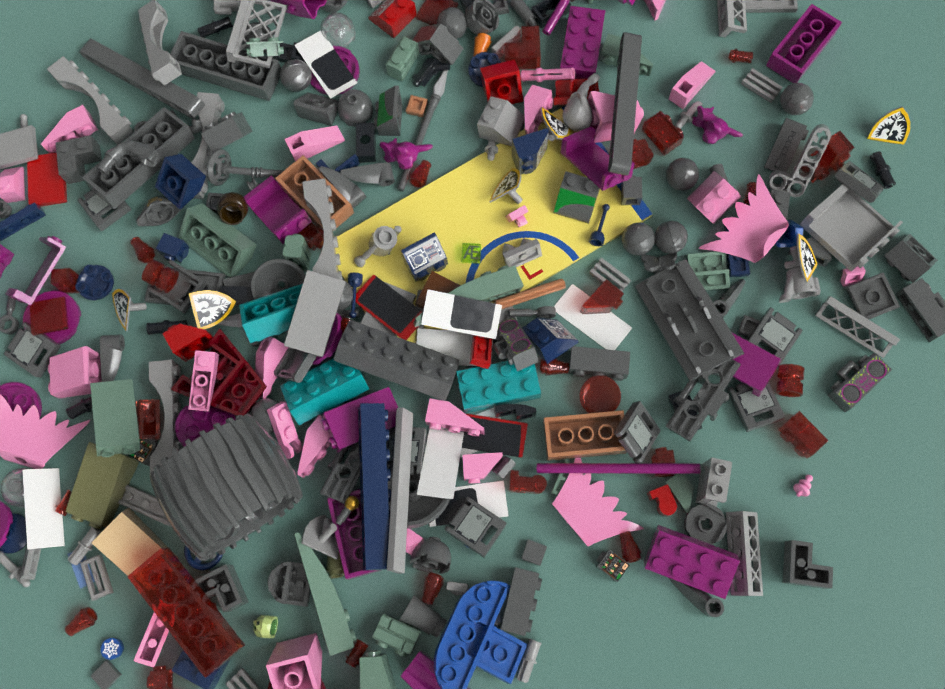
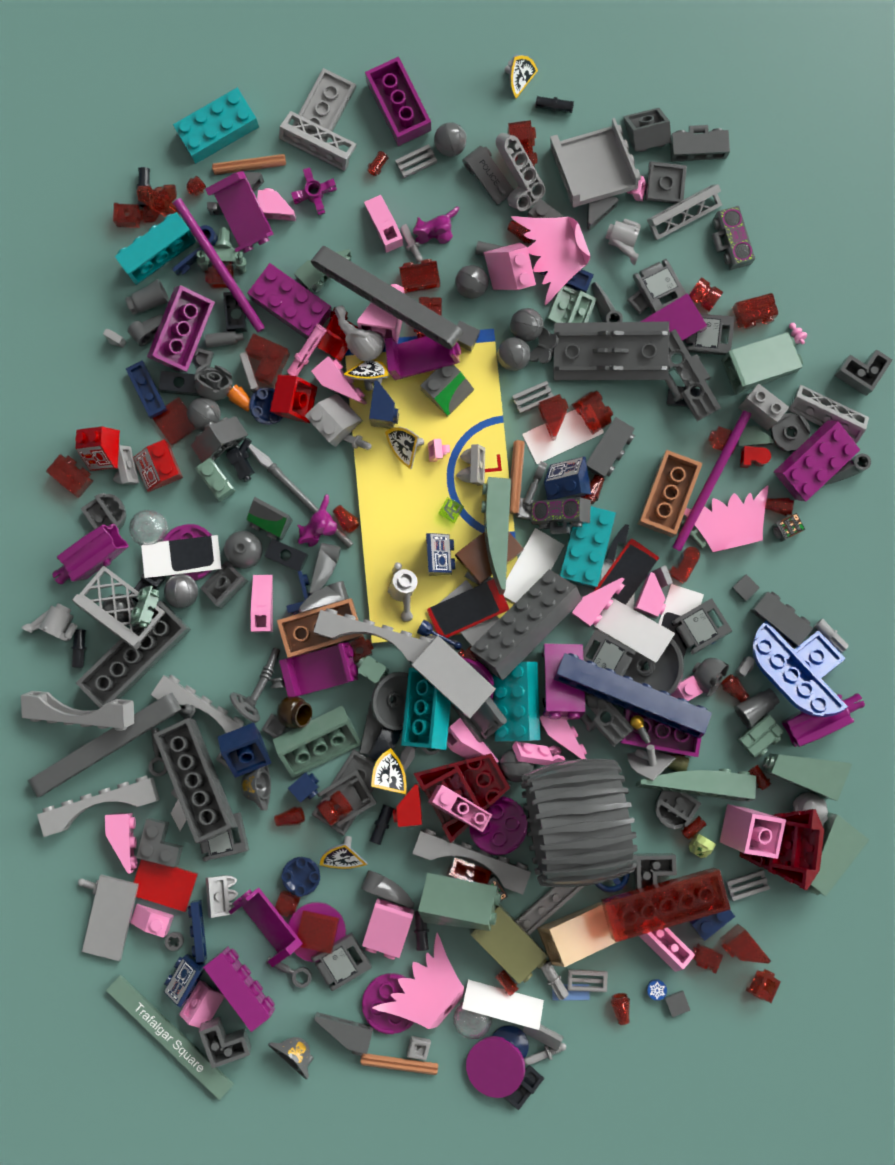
camera: 70 degrees left, 10 degrees up
dark grey piece [96,140,161,175] -> none
dark grey brick [201,111,253,153] -> none
light grey tile [387,407,413,574] -> none
nougat tile [406,95,428,117] -> none
sticker [421,290,502,339] -> none
red tile [470,335,493,369] -> none
clear red piece [579,375,621,413] -> none
dark blue hinge [589,204,610,247] -> none
dark grey container [614,401,661,463] -> none
blue panel [775,220,803,247] -> none
shield [784,234,818,283] -> none
dark grey container [835,161,884,203] -> none
none -> light grey plate [205,875,238,918]
none -> magenta pin [291,167,337,216]
none -> clear red cylinder [571,390,613,435]
none -> clear red pin [681,816,707,840]
none -> slope [721,332,803,395]

